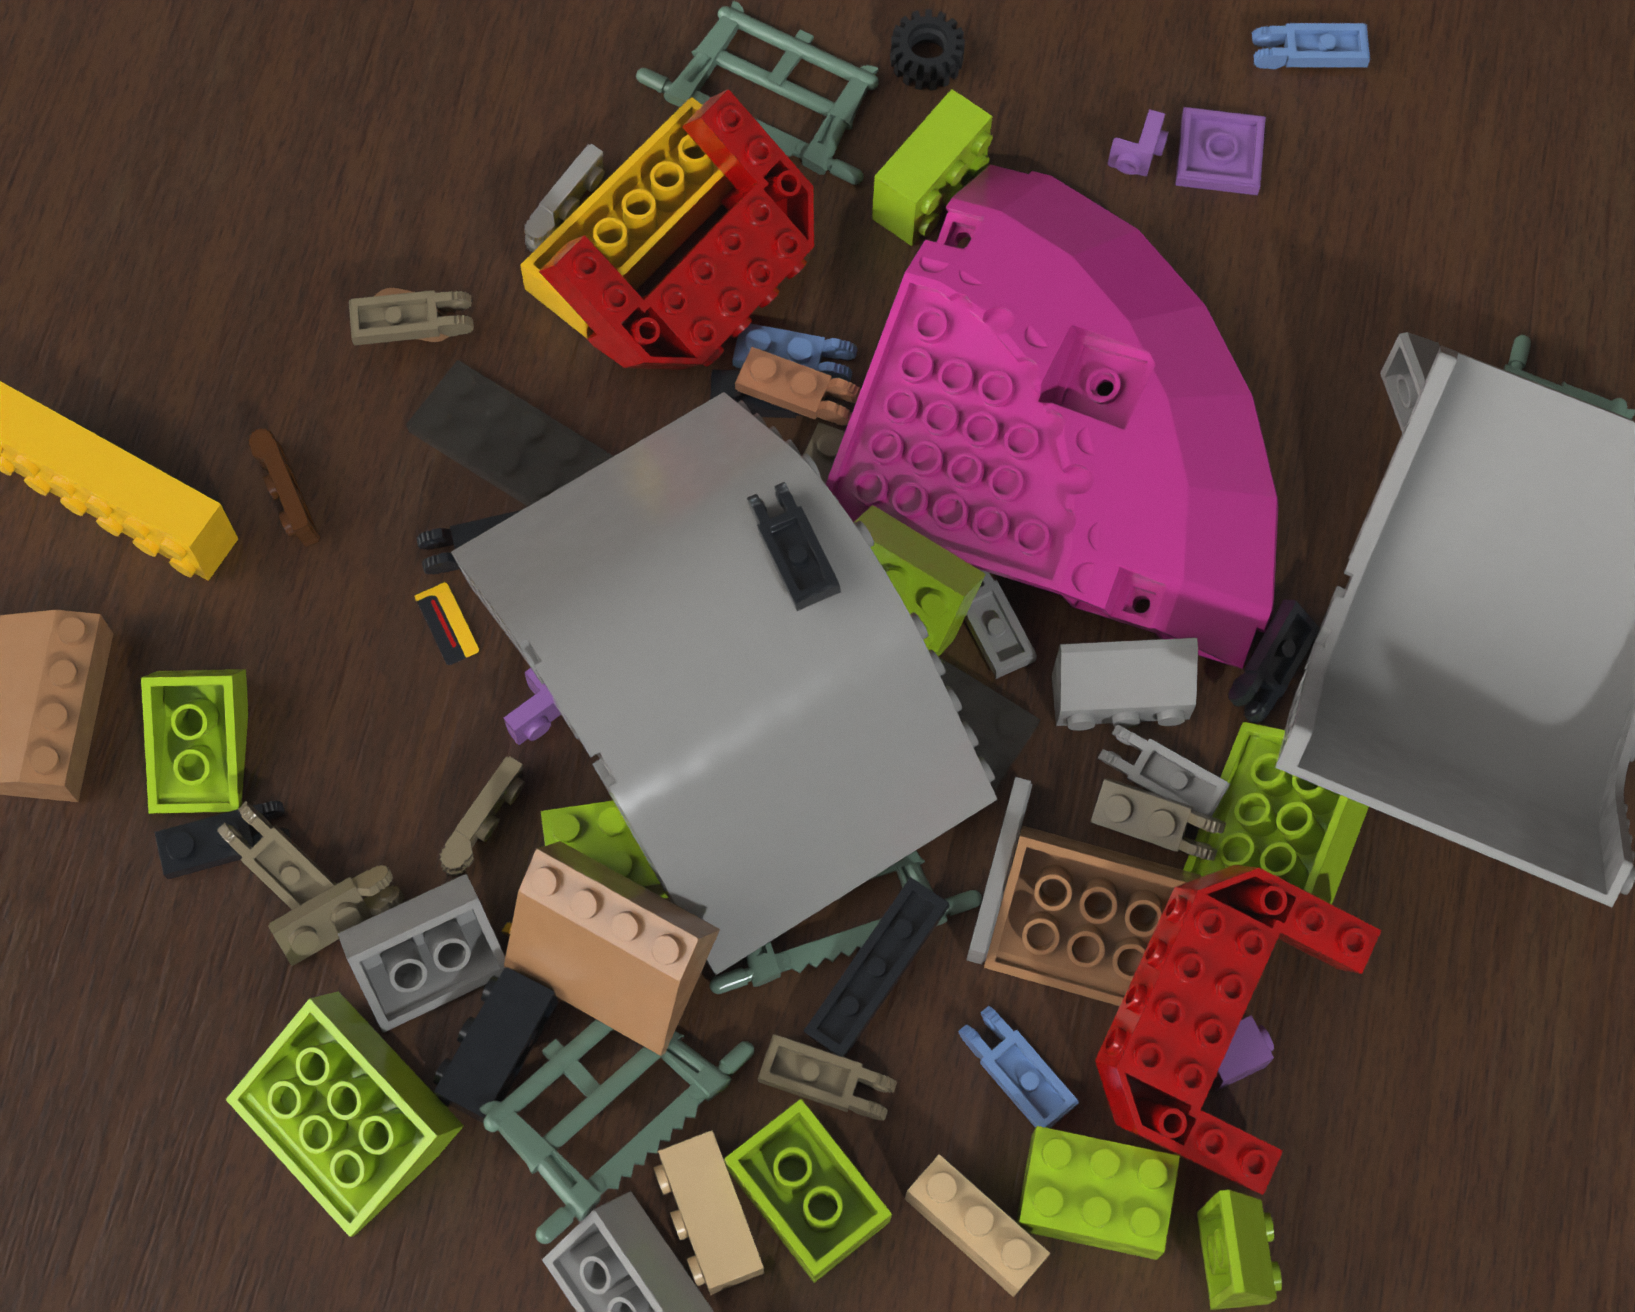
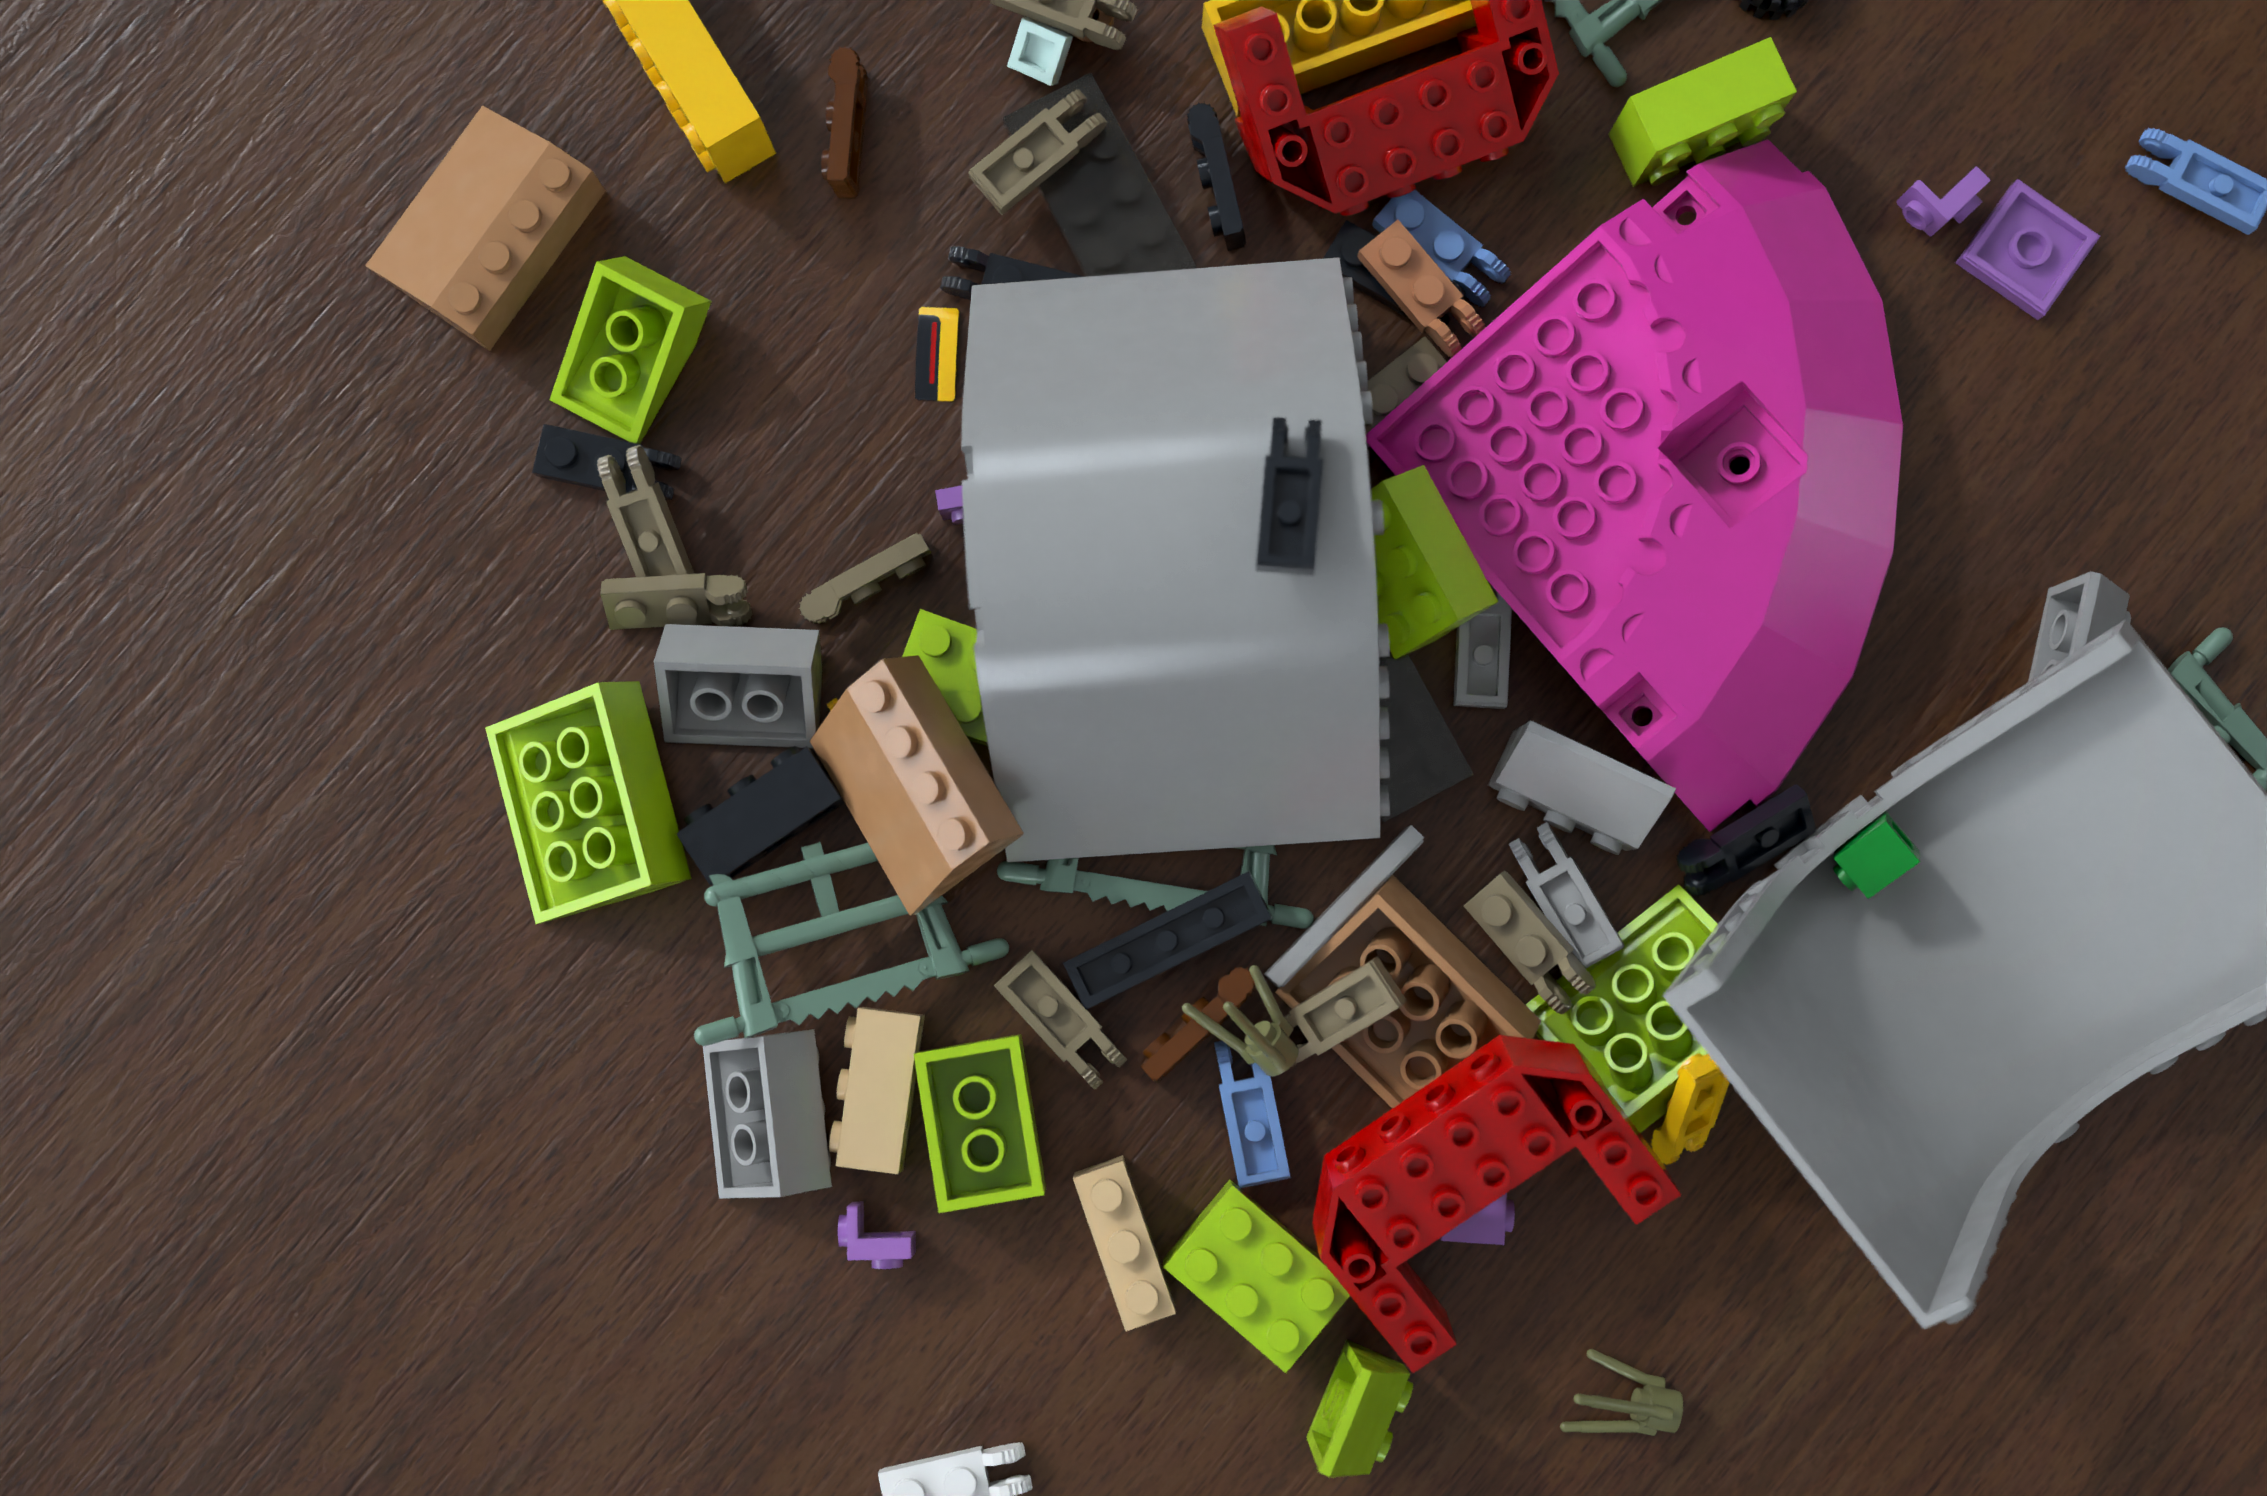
camera: 30 degrees right, 15 degrees up
none -> dark tan hinge [968,89,1108,215]
none -> light aqua plate [1007,17,1073,86]
none -> reddish brown hinge [1141,966,1256,1082]
none -> olive plant [1182,965,1299,1076]
none -> black hinge [1187,102,1246,251]
none -> dark tan hinge [1285,956,1407,1067]
none -> olive plant [1560,1349,1683,1436]
none -> yellow hinge [1651,1054,1730,1165]
none -> green brick [1833,811,1920,899]

